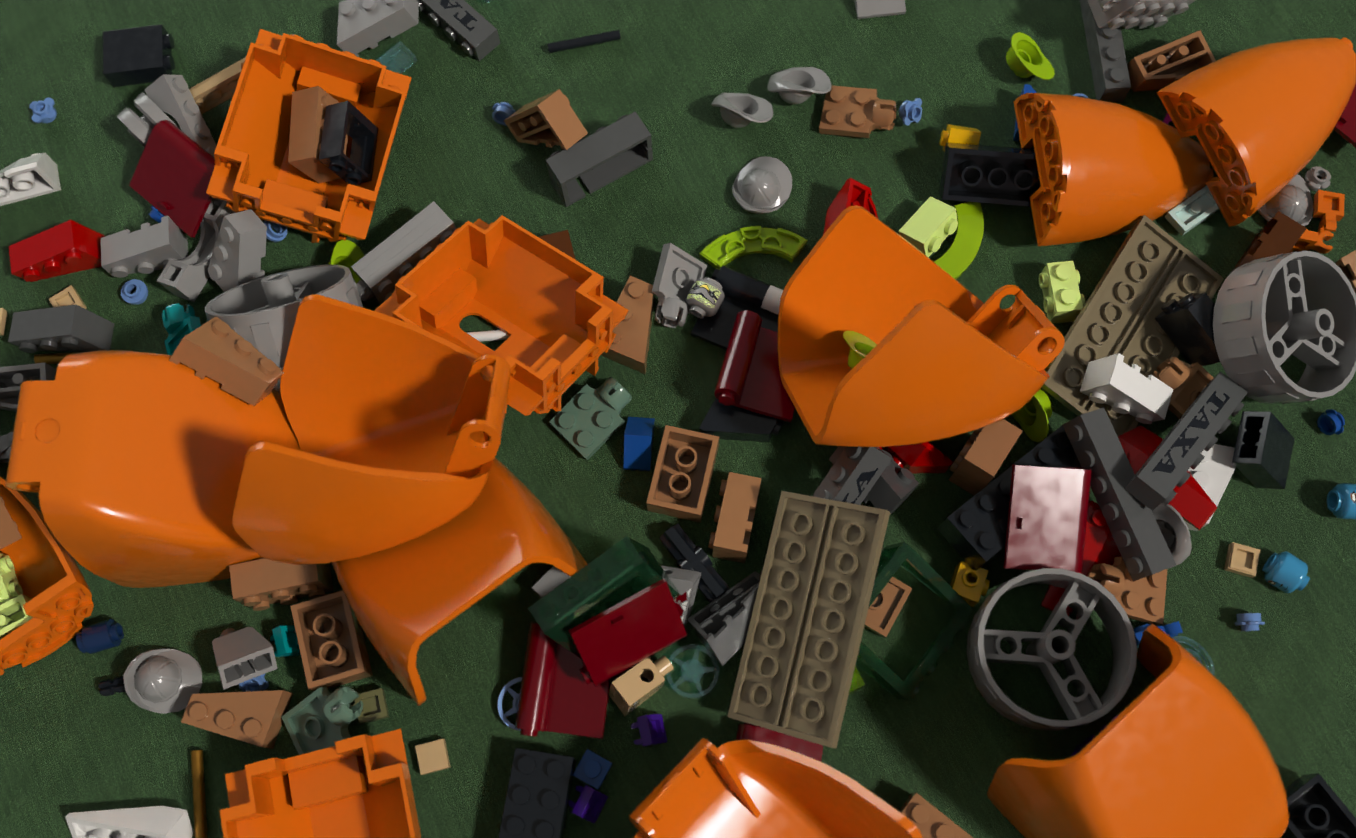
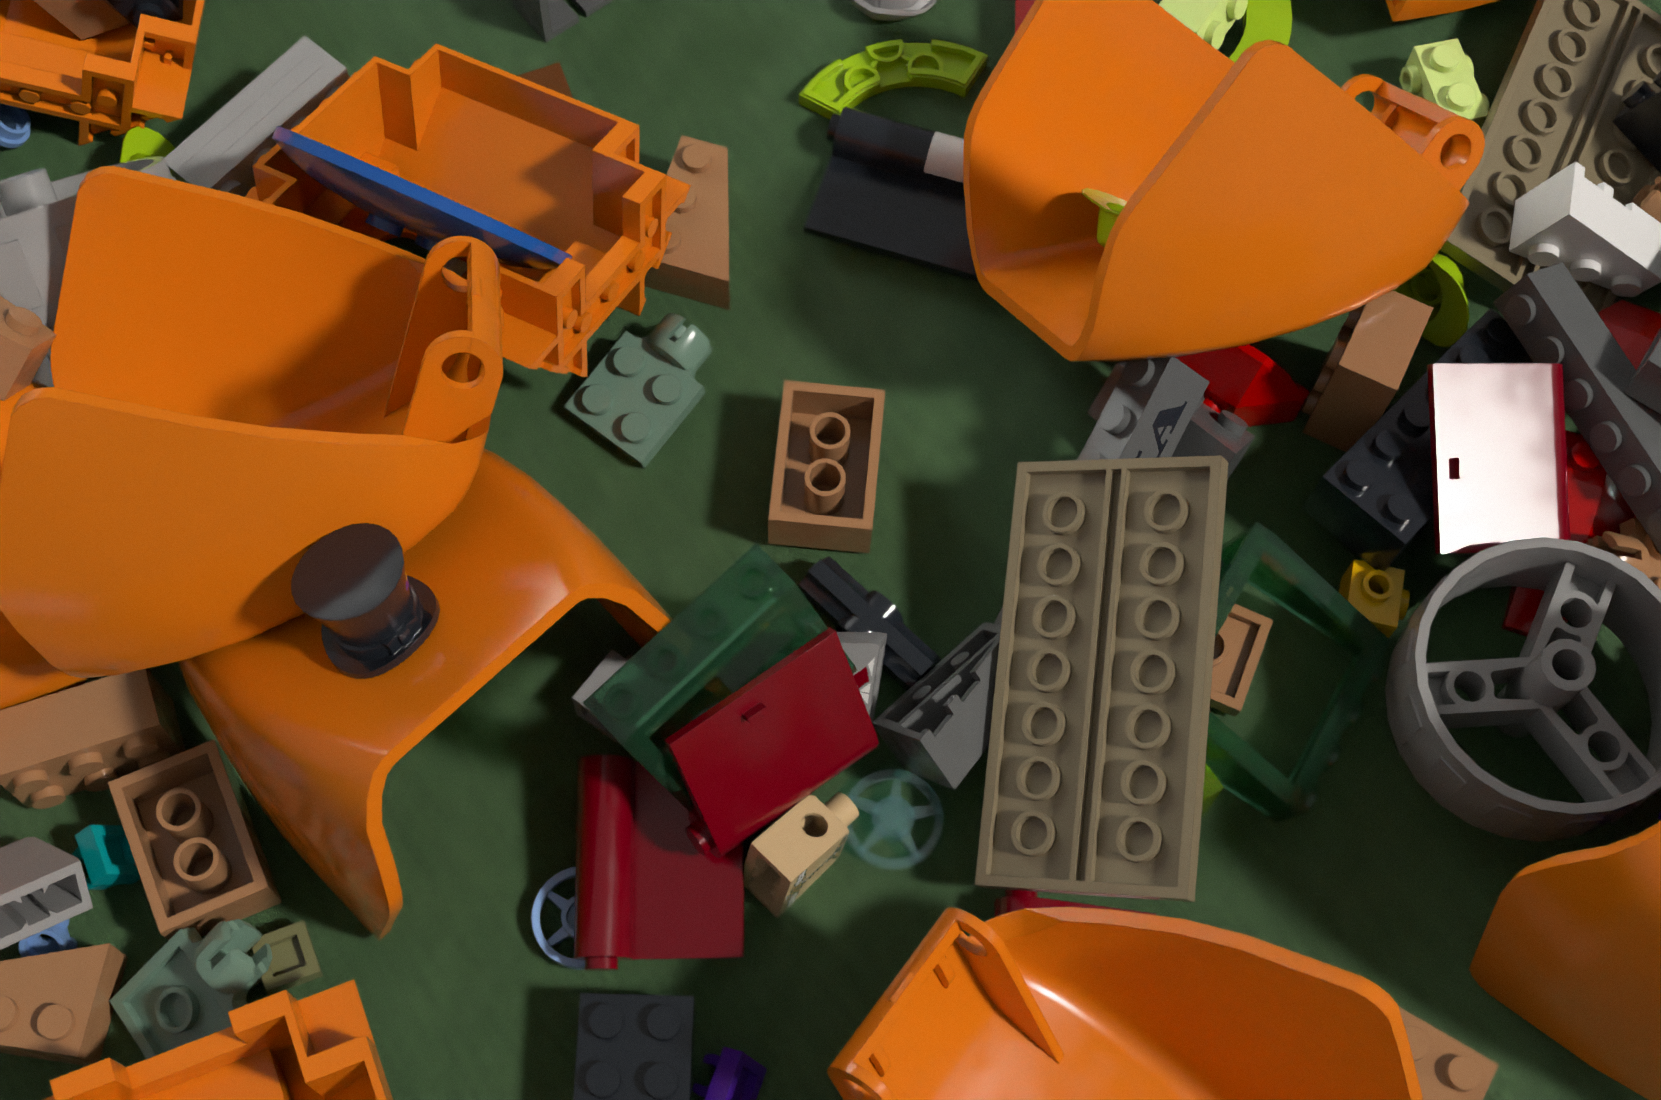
camera: 15 degrees left, 5 degrees down
tan tile [415,739,451,775] -> none
blue plate [573,749,613,790] -> none
blue slope [623,417,655,471] -> none
dark purple tile [631,714,668,747] -> none
light grey plate [652,243,707,328] -> none
light grey head [686,277,725,319] -> none
black slope [699,398,784,442] -> none
medium nougat wedge [708,472,762,564] -> none
dark red door [714,310,795,423] -> none
none -> blue dish [272,126,572,270]
none -> black hat [291,523,440,679]

